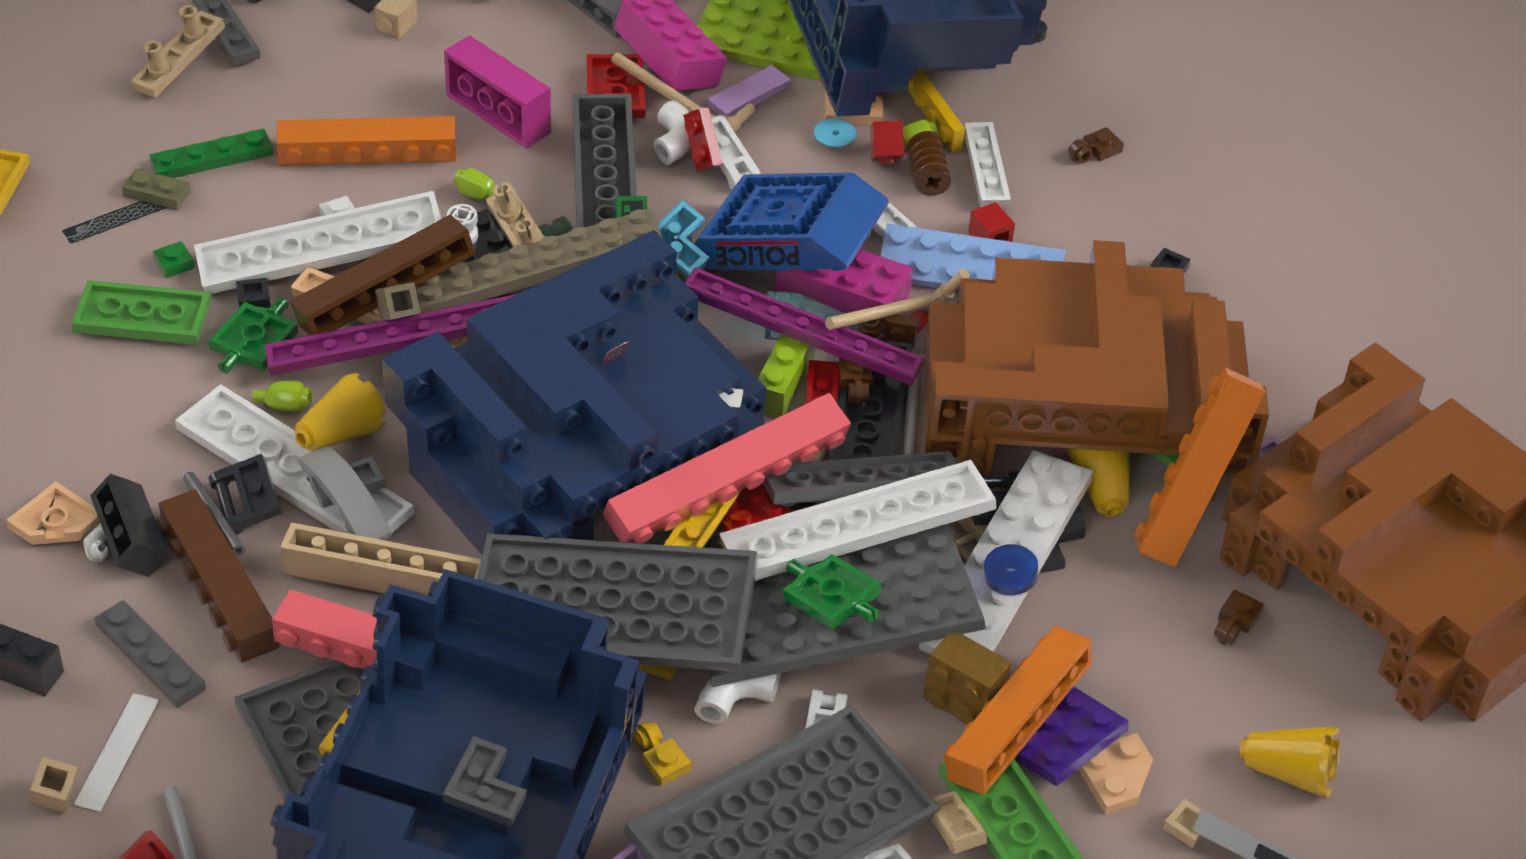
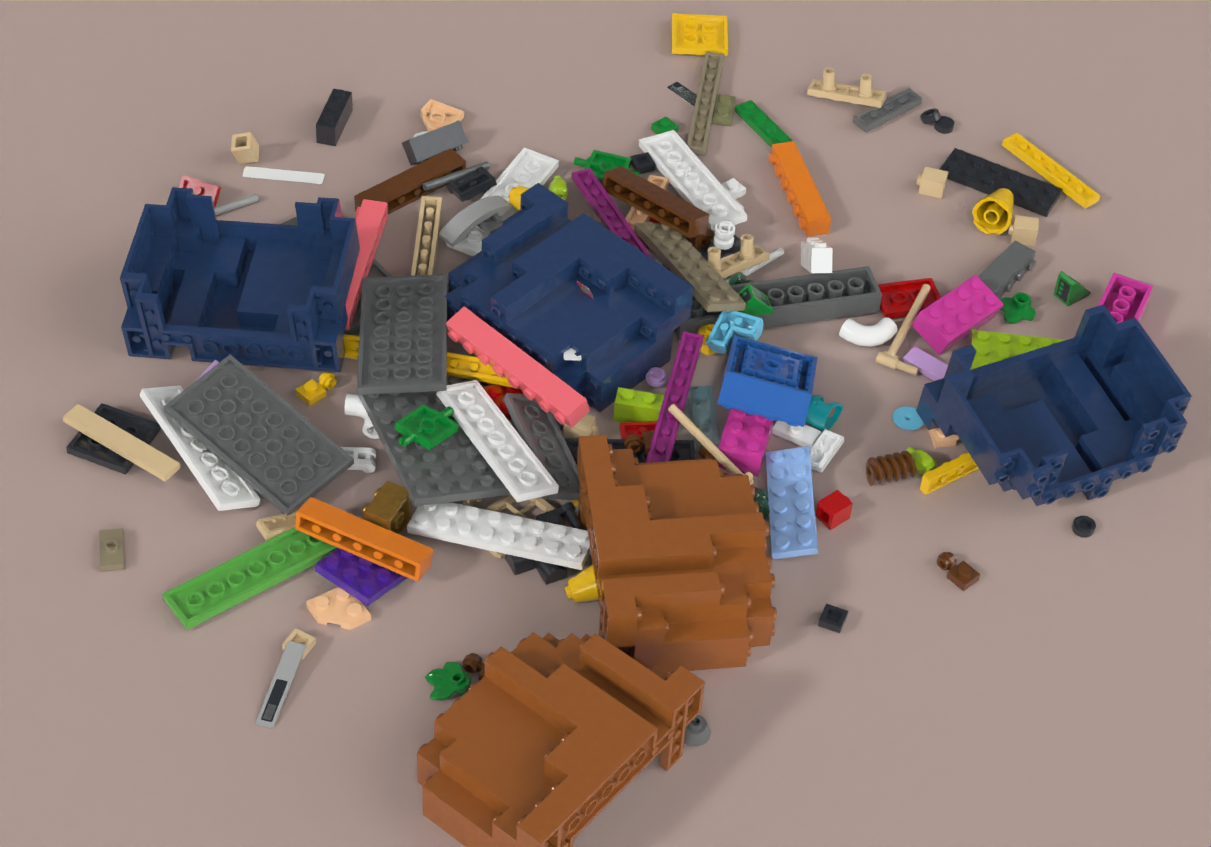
camera: 80 degrees right, 0 degrees up
bright green plate [72,280,212,345] -> none
dark grey plate [95,600,206,708] -> none
dark tan brick [375,282,421,320] -> none
dark grey plate [443,736,526,827] -> none
dark pink brick [444,35,551,149] -> none
lime plant [453,167,502,201] -> none
red plate [683,107,723,172] -> none
white plate [711,115,761,190] -> none
red brick [870,121,904,165] -> none
white plate [964,122,1011,209] -> none
clear blue piece [984,544,1038,596] -> none
orange brick [1134,367,1265,568] -> none
yellow cone [1239,726,1340,798] -> none
none -> green plate [425,662,471,700]
none -> dark tan plate [687,52,724,156]
none -> white brick [801,237,832,273]

